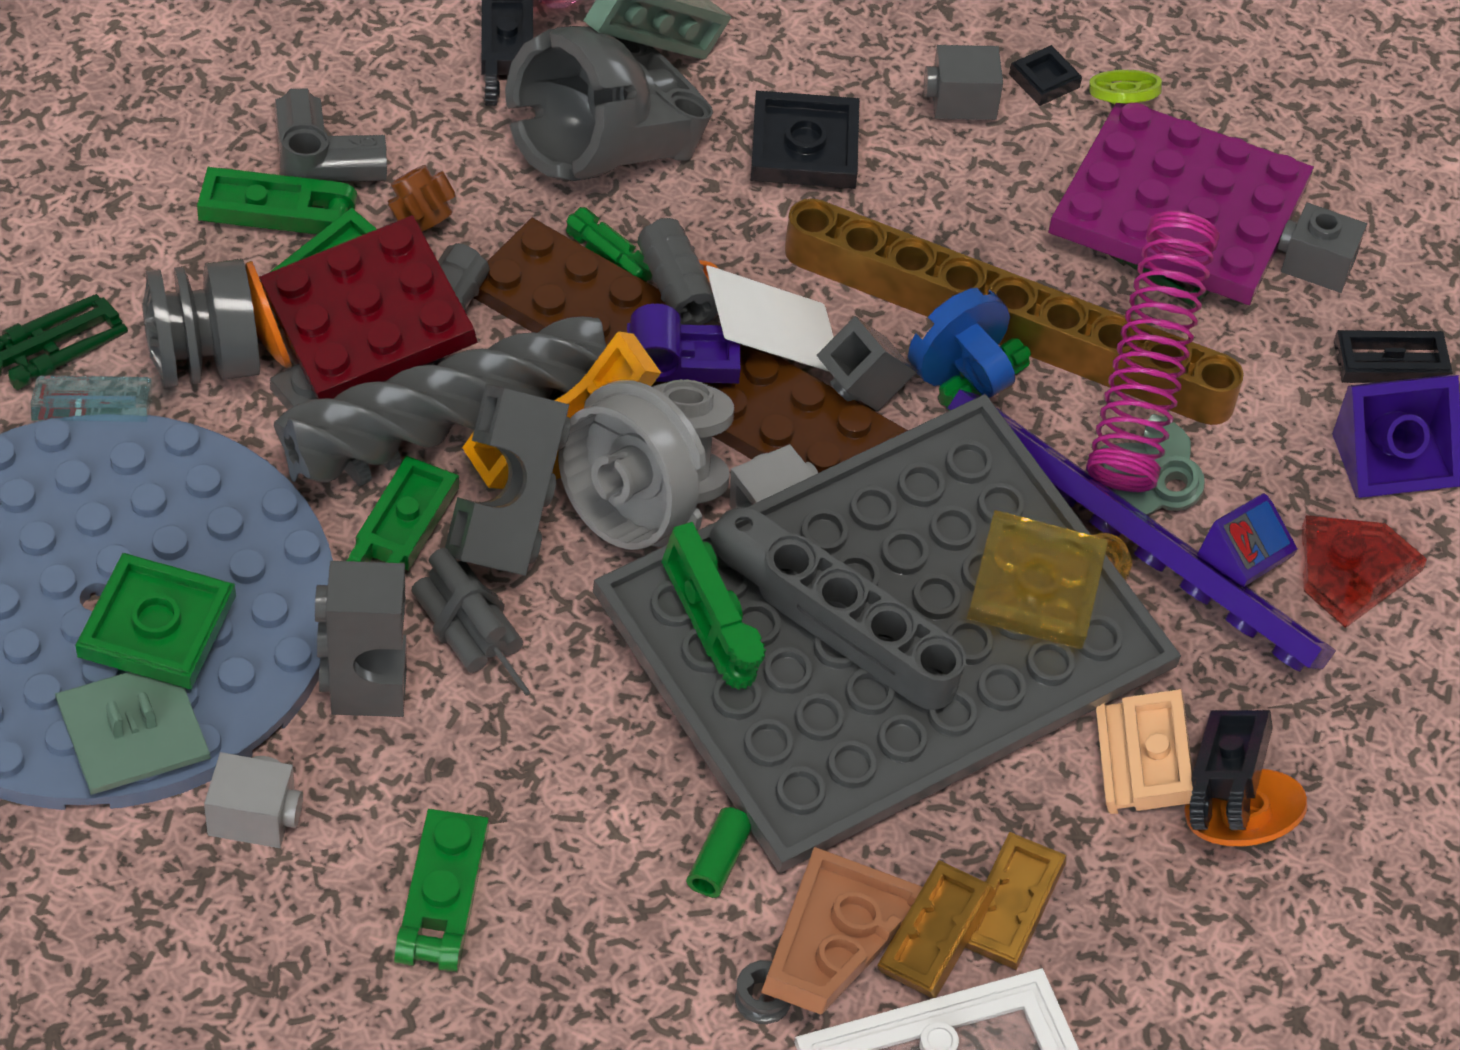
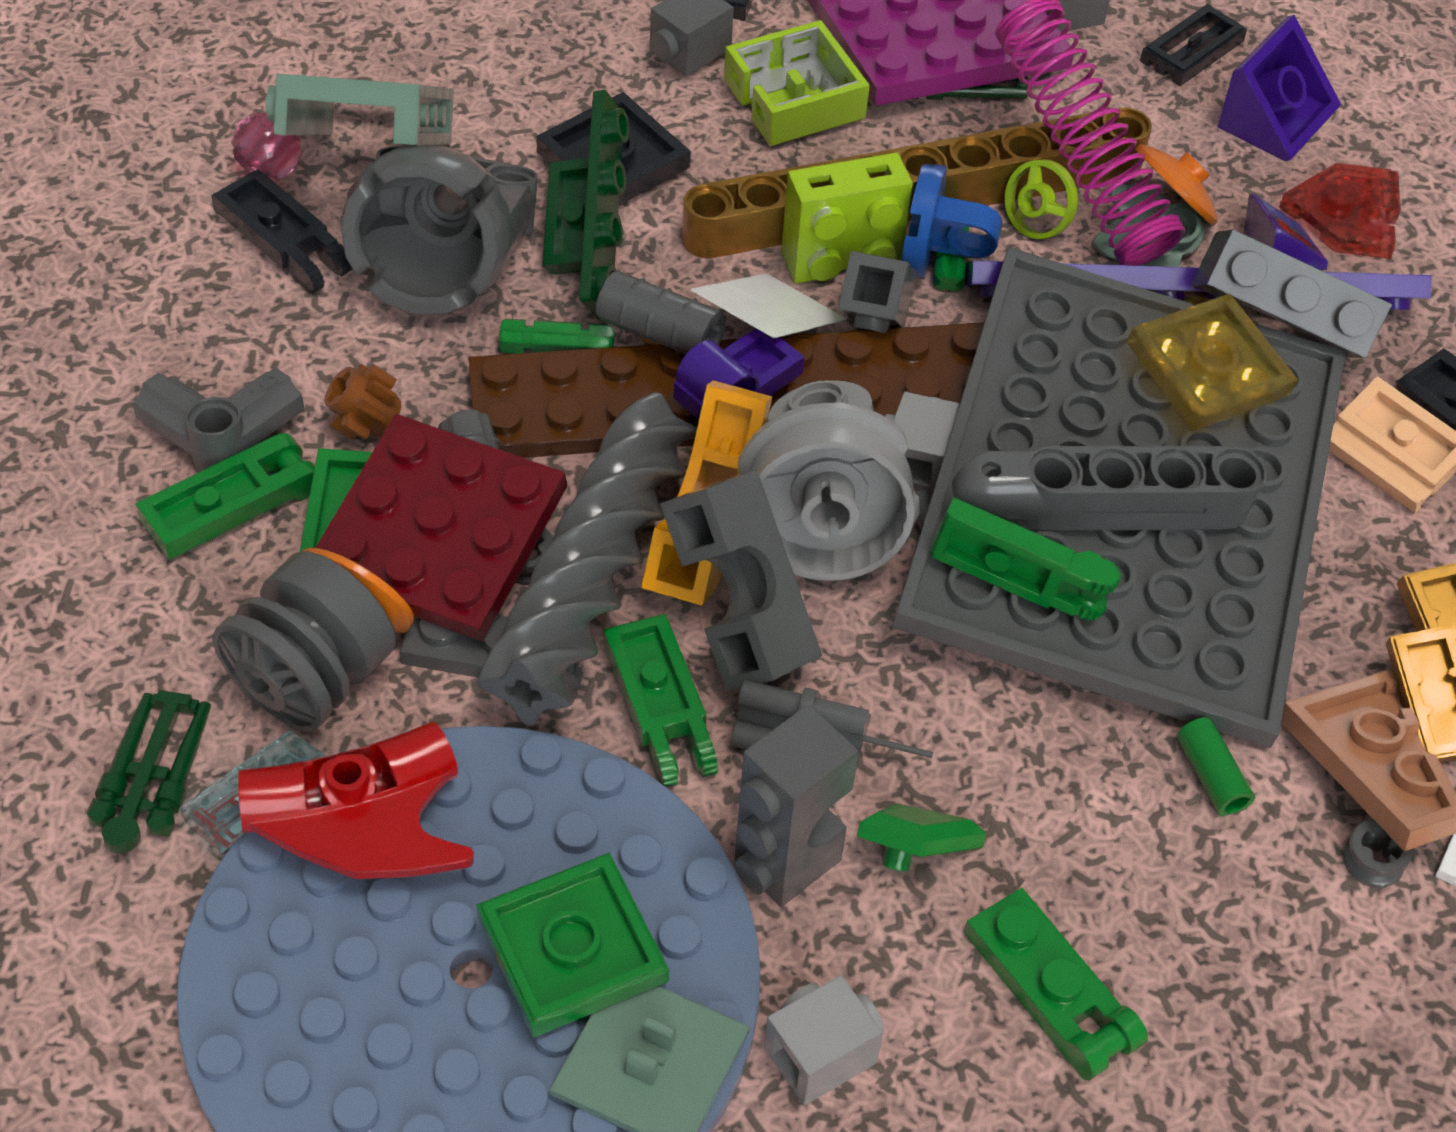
camera: 40 degrees left, 0 degrees up
none -> red pin [238,721,474,879]
none -> dark green bracket [542,90,629,321]
none -> lime piece [724,20,870,146]
none -> lime piece [781,152,913,284]
none -> green piece [857,803,986,871]
none -> lime piece [1005,159,1078,239]
none -> orange dish [1135,144,1218,227]
none -> arch [1191,229,1392,358]

